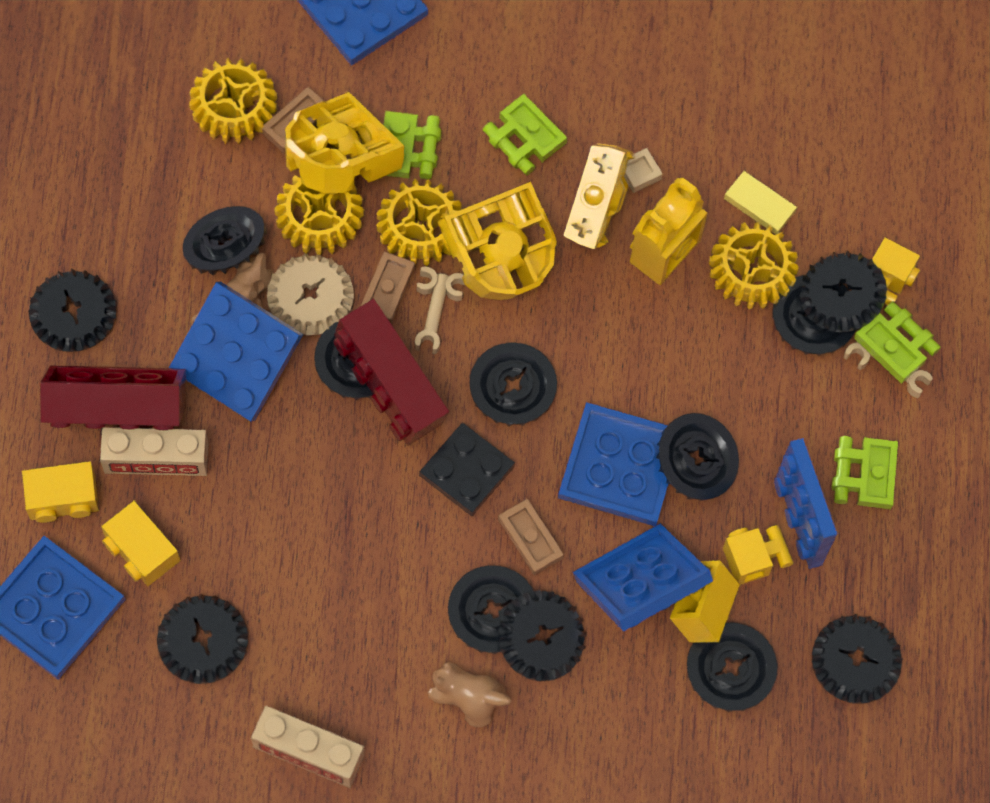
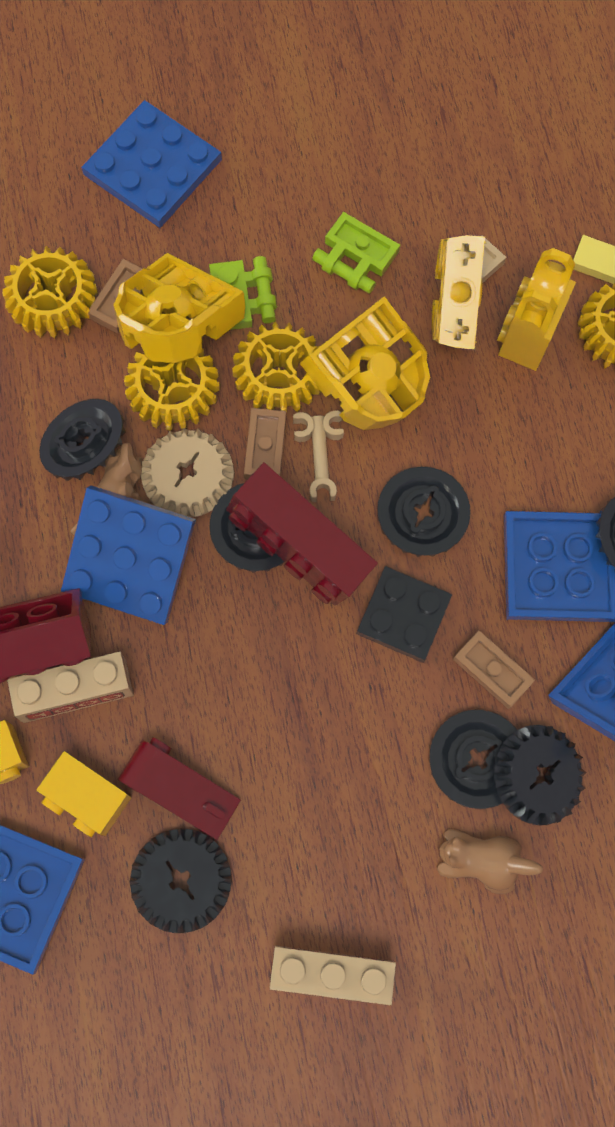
camera: 15 degrees left, 5 degrees up
none -> dark red door [117,737,241,840]

